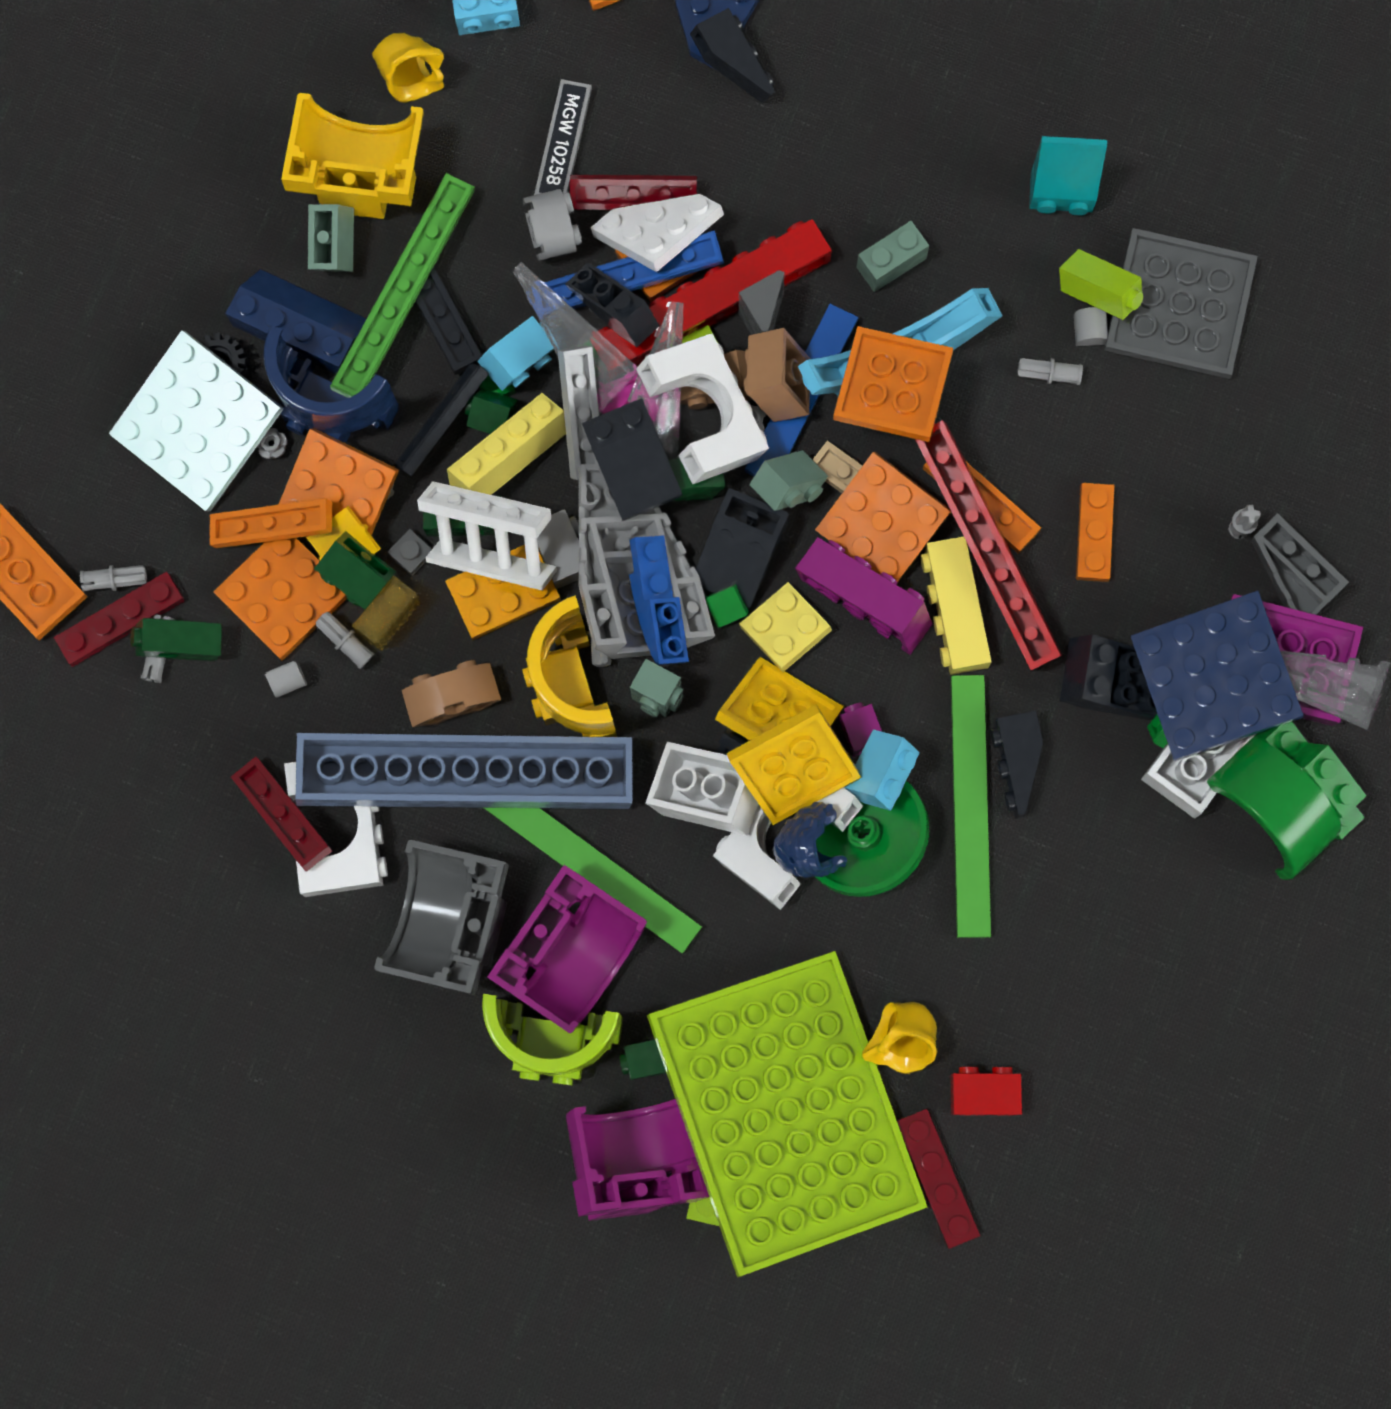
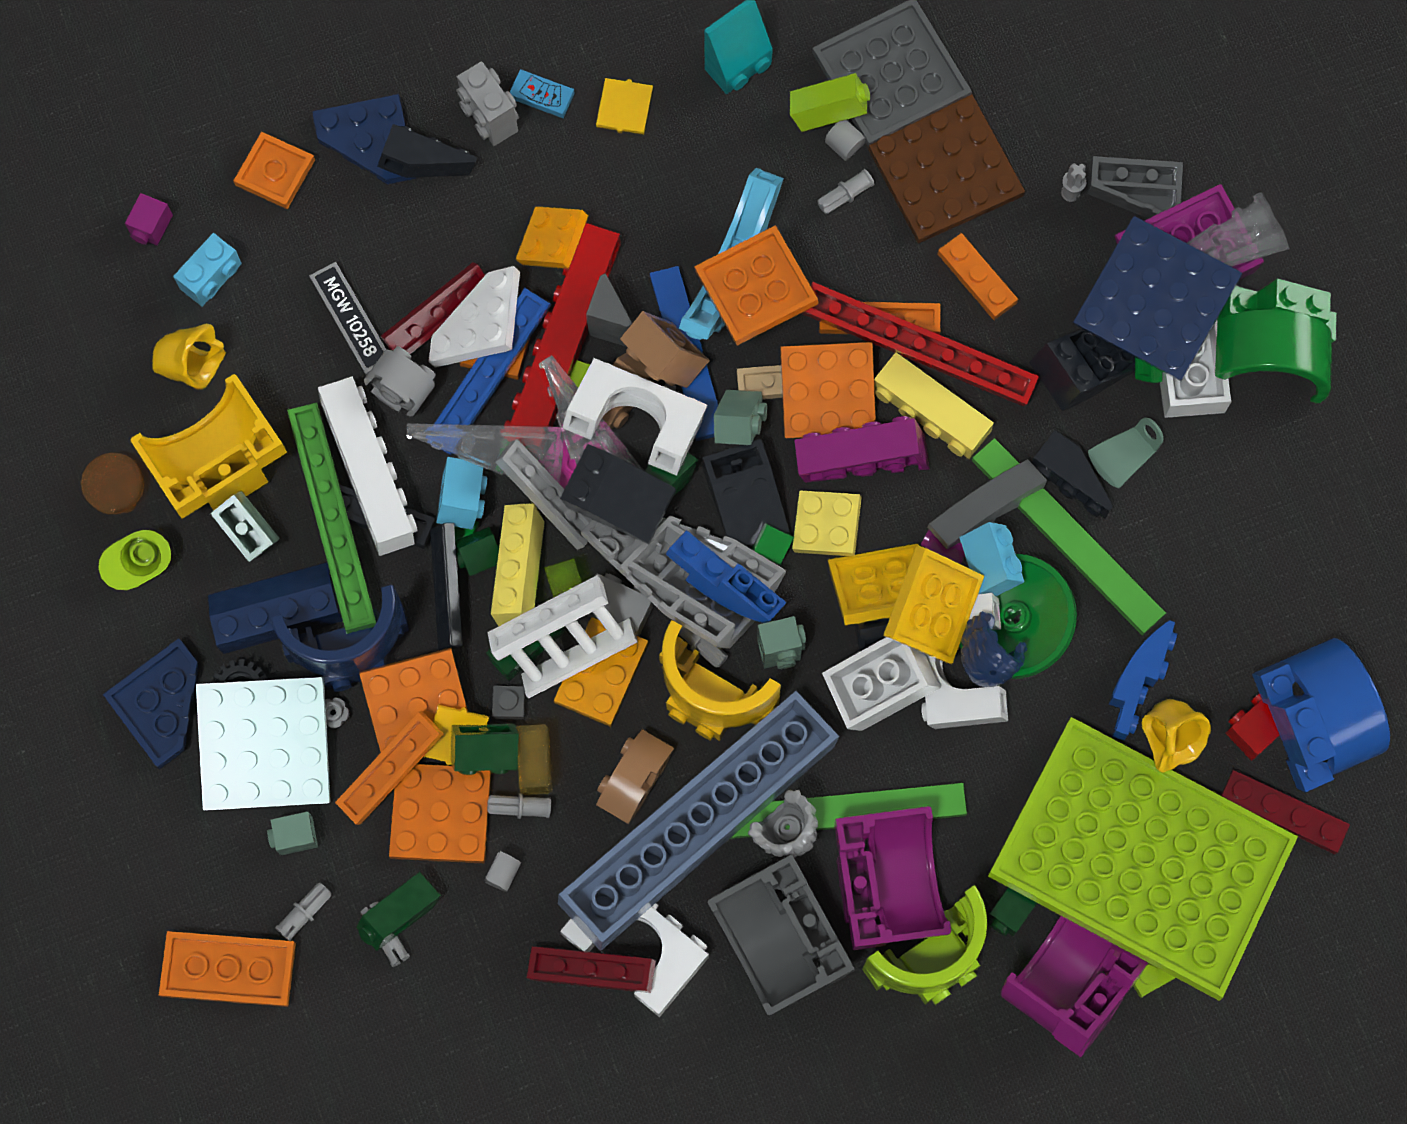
camera: 45 degrees left, 5 degrees down
dark red plate [54,571,185,667] -> none
black slope [565,263,660,347] -> none
sand green brick [856,221,929,292] -> none
none -> clear orange tile [81,453,144,514]
none -> lime piece [98,530,171,590]
none -> dark blue plate [103,638,199,769]
none -> sand green brick [267,812,318,855]
none -> white brick [318,376,418,556]
none -> light grey brick [456,61,519,146]
none -> dark azure tile [510,69,575,118]
none -> light orange plate [516,207,588,269]
none -> clear neon green brick [544,559,582,598]
none -> yellow piece [596,78,653,135]
none -> light grey hair [748,790,818,857]
none -> reddish brown plate [866,94,1025,244]
none -> dark grey slope [927,459,1047,549]
none -> sand green piece [1088,417,1164,488]
none -> blue slope [1109,620,1177,741]
none -> blue piece [1252,638,1390,792]

